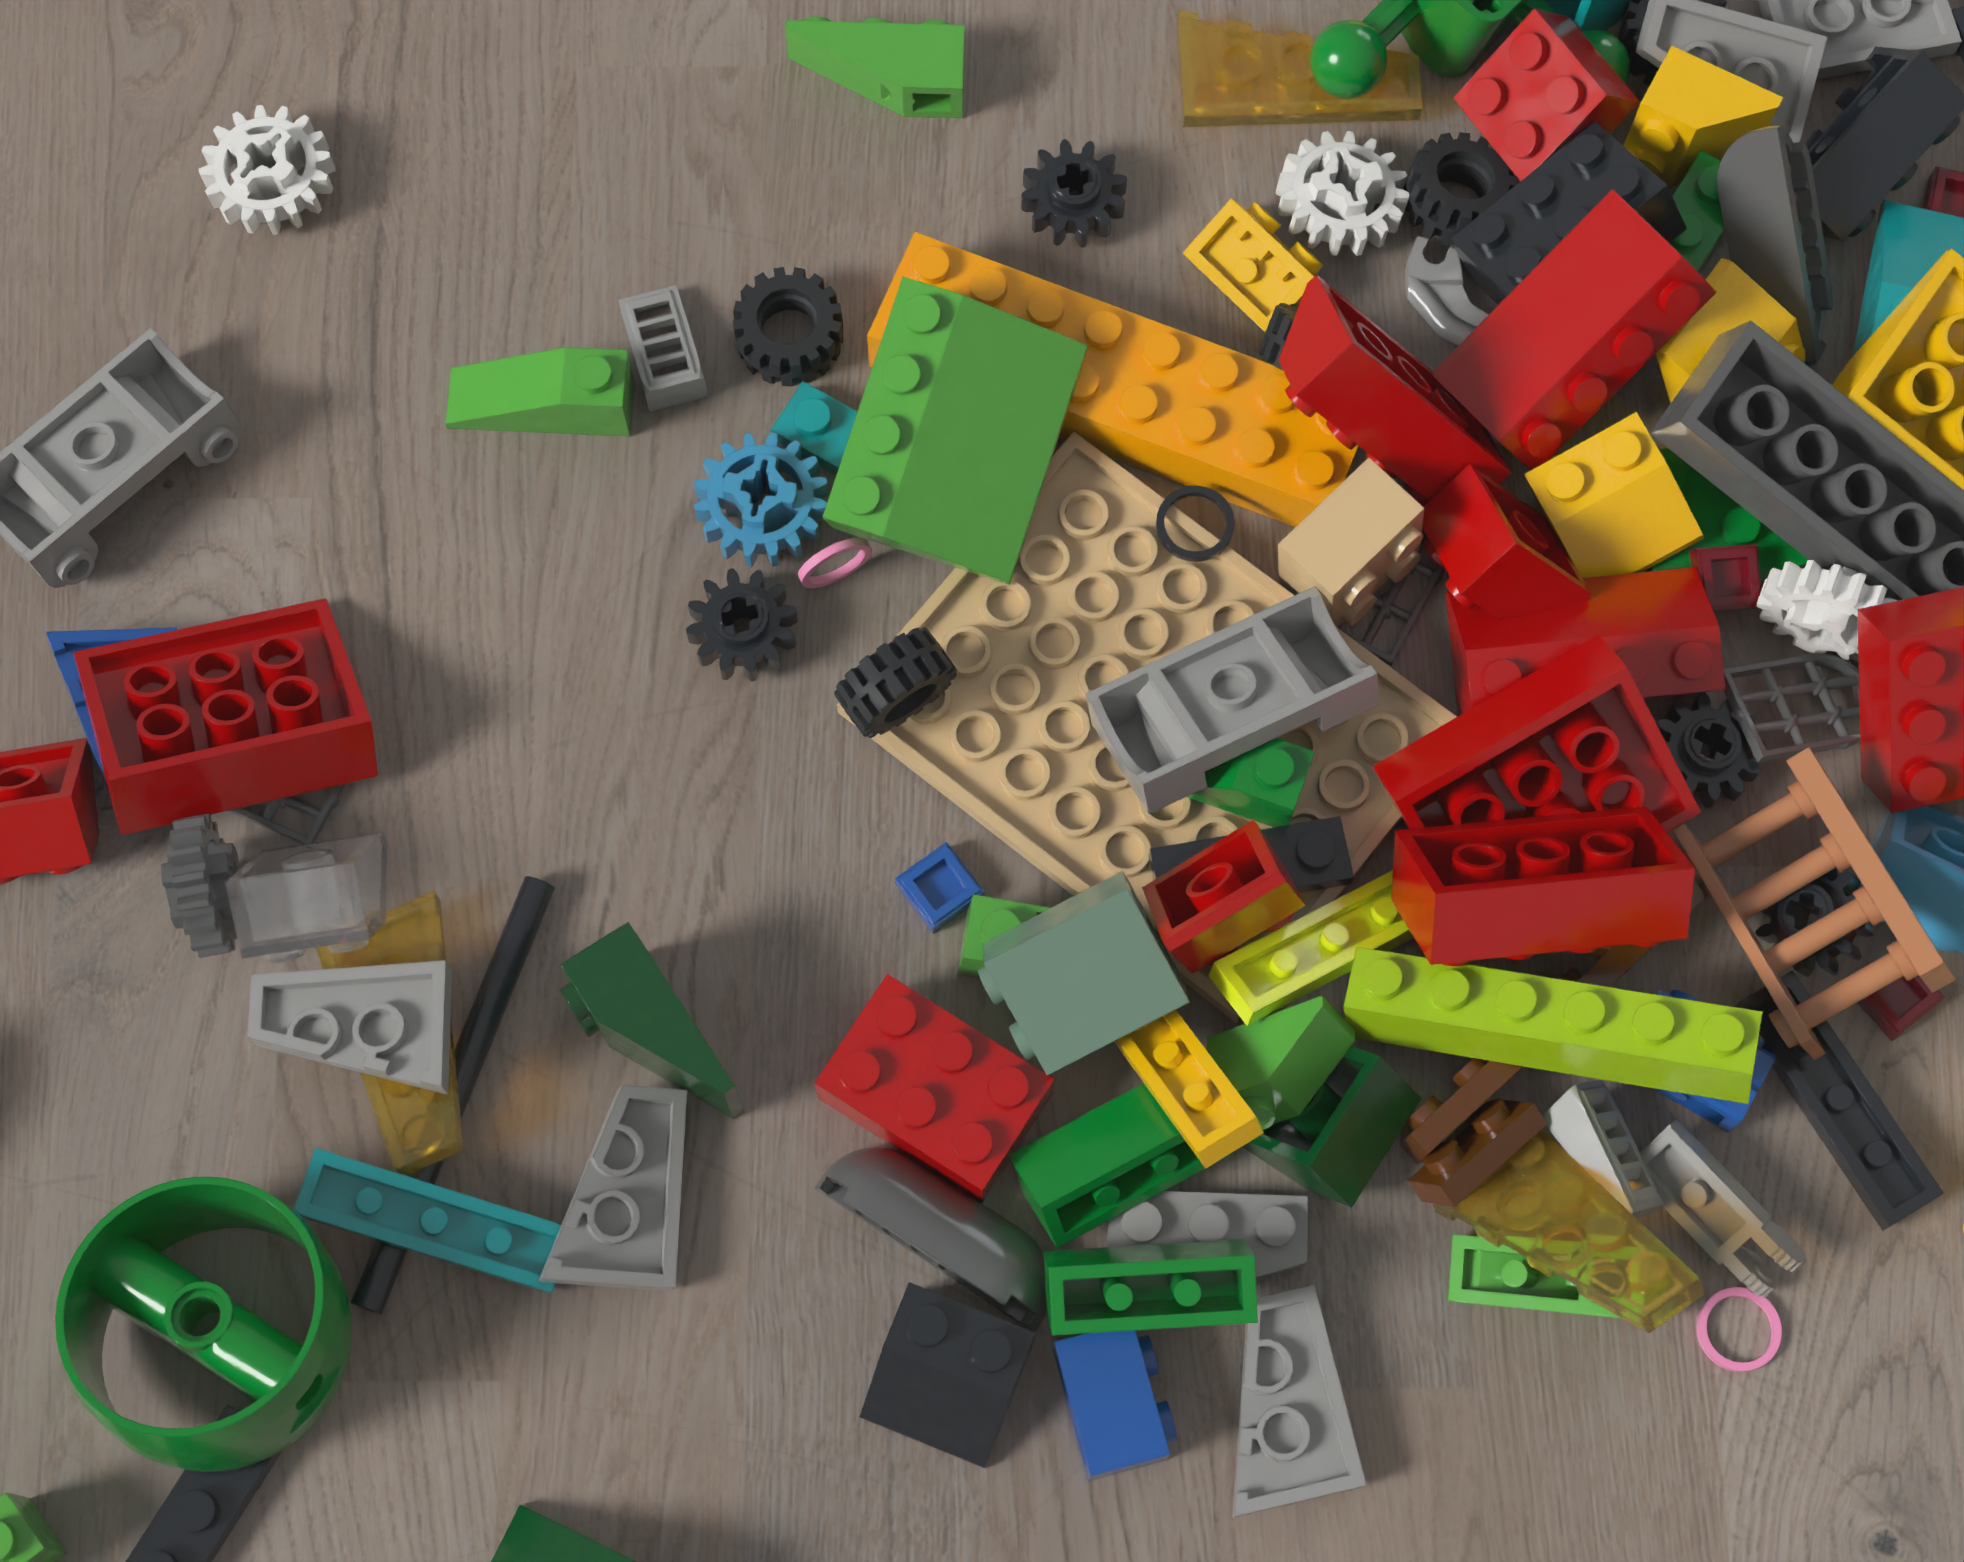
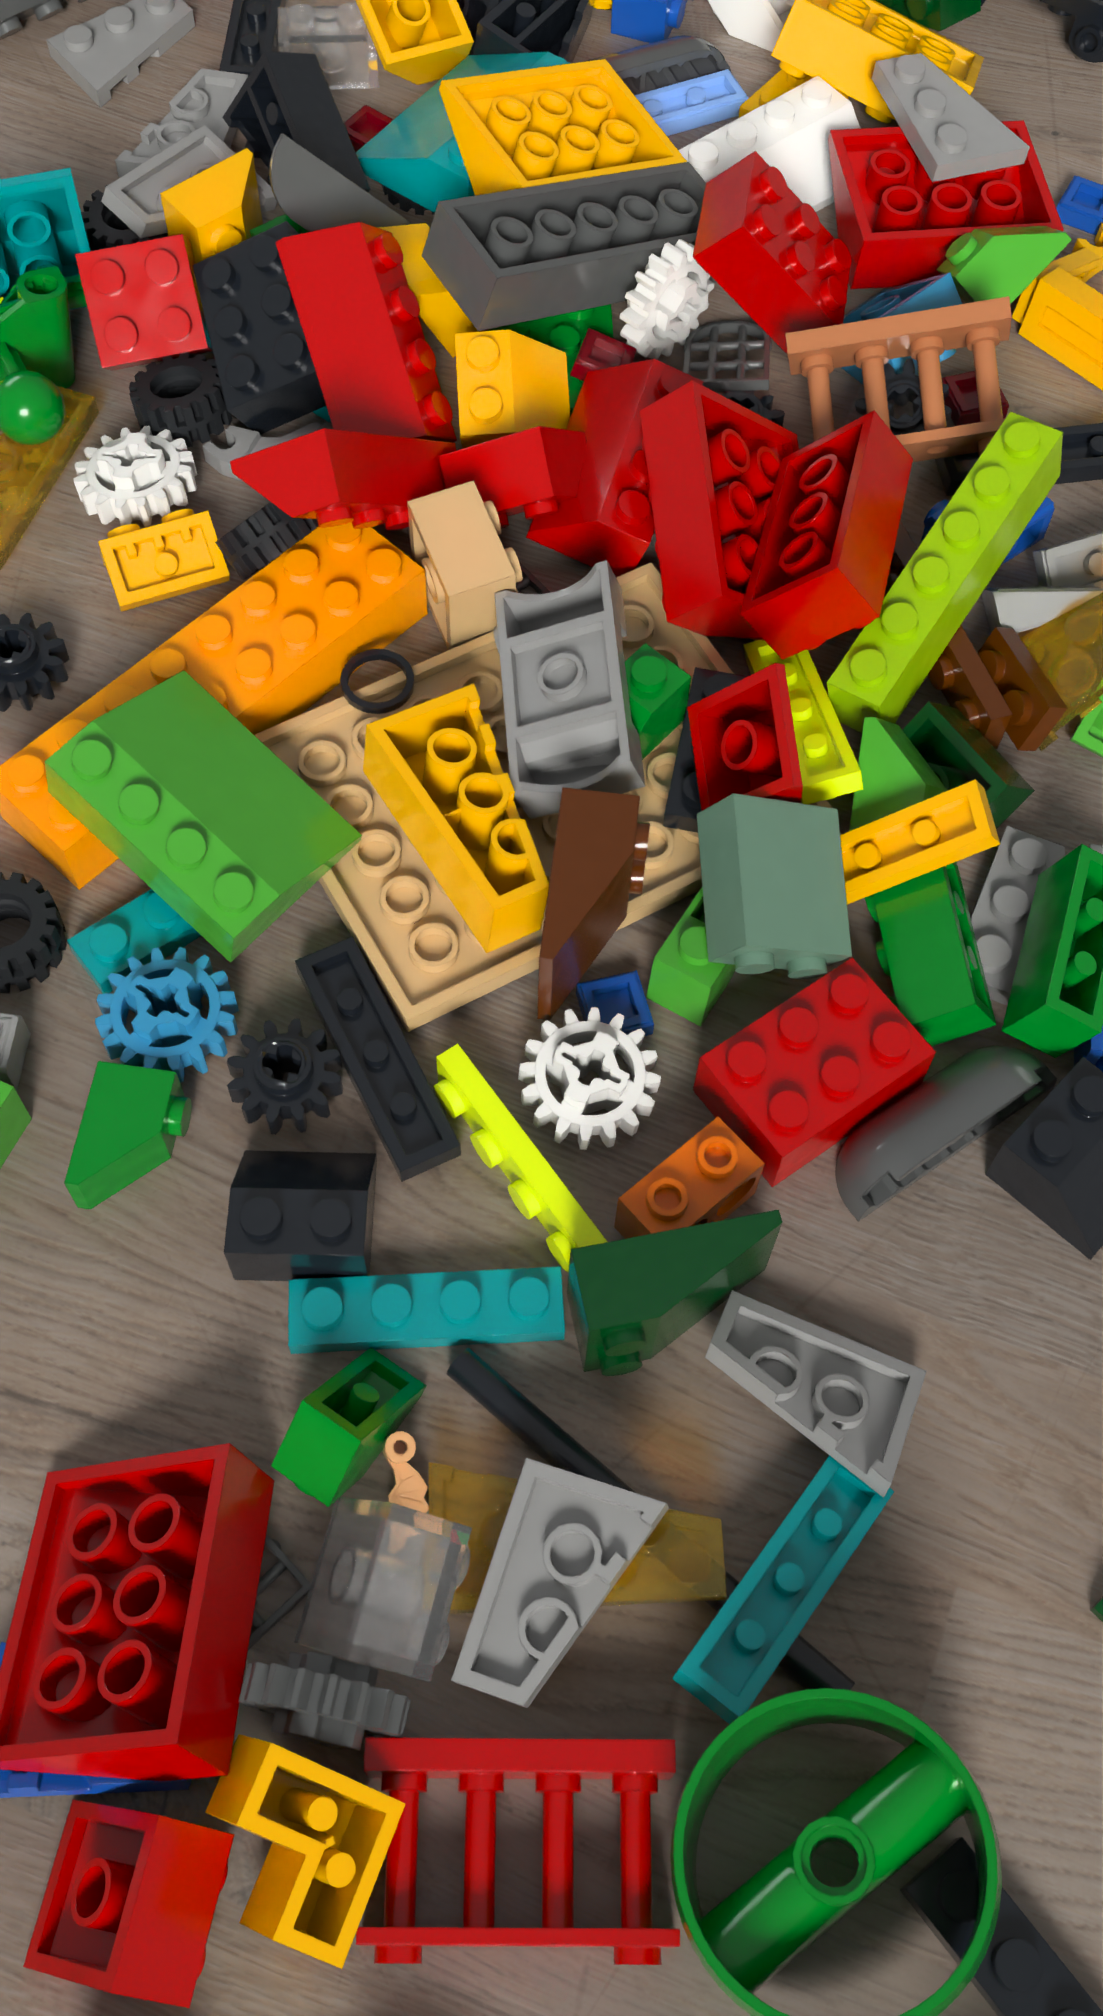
camera: 70 degrees left, 10 degrees down
bright pink piece [798,537,872,589] -> none
black tyre [834,627,958,738] -> none
none -> green slope [64,1061,192,1209]
none -> yellow brick [205,1734,406,1969]
none -> black slope [224,1150,377,1281]
none -> green slope [271,1347,427,1507]
none -> teal plate [288,1266,565,1354]
none -> black plate [295,936,461,1182]
none -> red fence [356,1737,680,1965]
none -> yellow wedge [363,683,549,953]
none -> light nougat piece [382,1431,430,1555]
none -> neon yellow plate [433,1043,607,1272]
none -> white gear [518,1007,661,1150]
none -> reddish brown slope [537,787,650,1020]
none -> orange brick [614,1117,765,1239]

